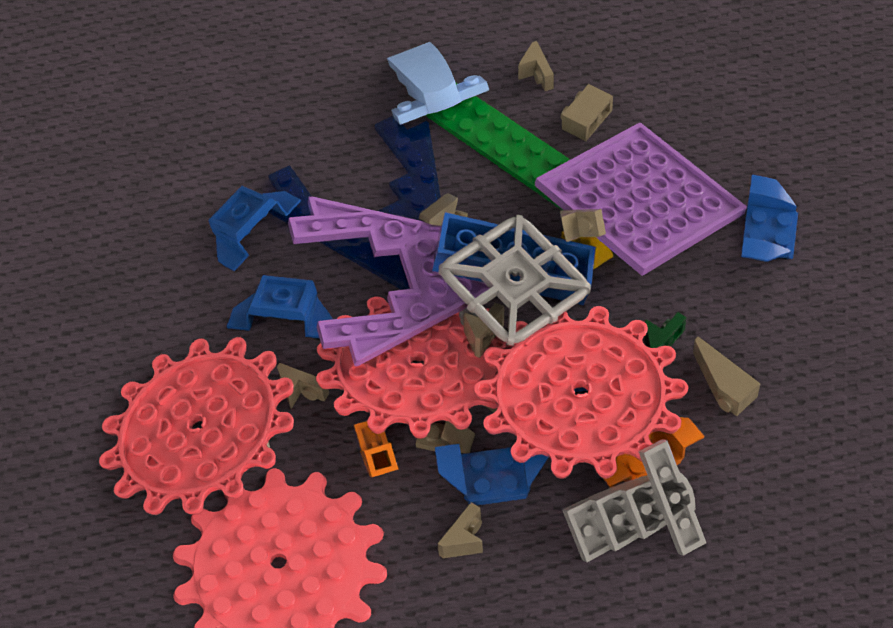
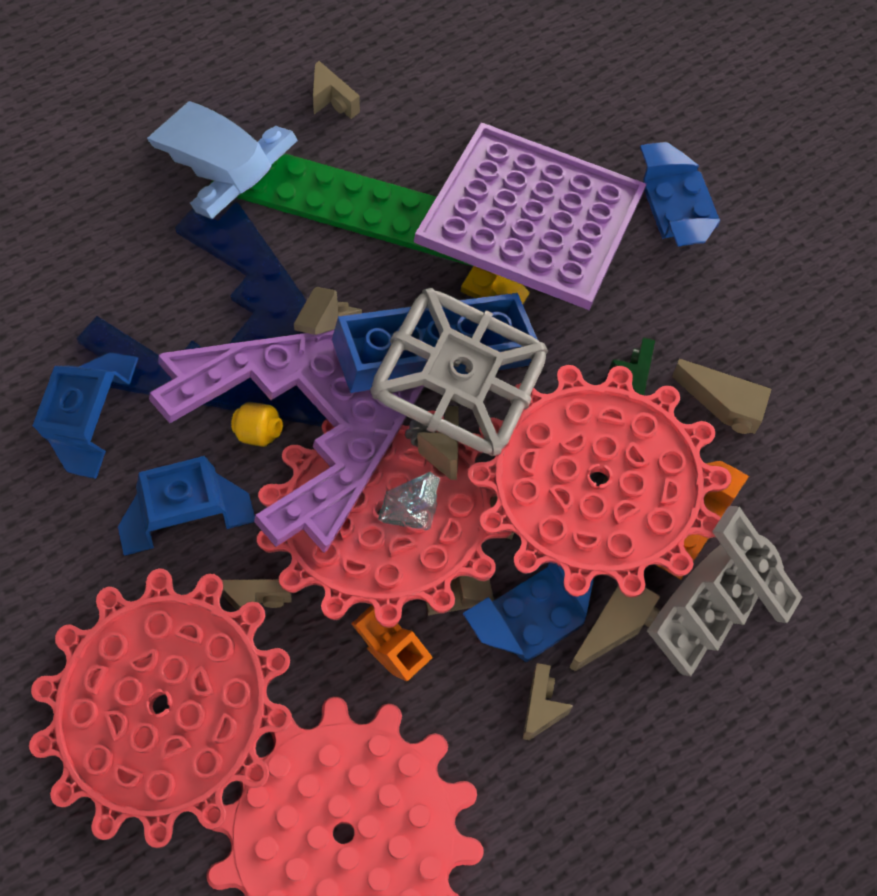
camera: 35 degrees left, 10 degrees up
dark tan slope [560,209,606,242] -> none
dark tan brick [561,84,613,141] -> none
none -> yellow head [231,402,283,447]
none -> clear light blue slope [378,472,440,530]
none -> dark tan slope [569,586,660,671]

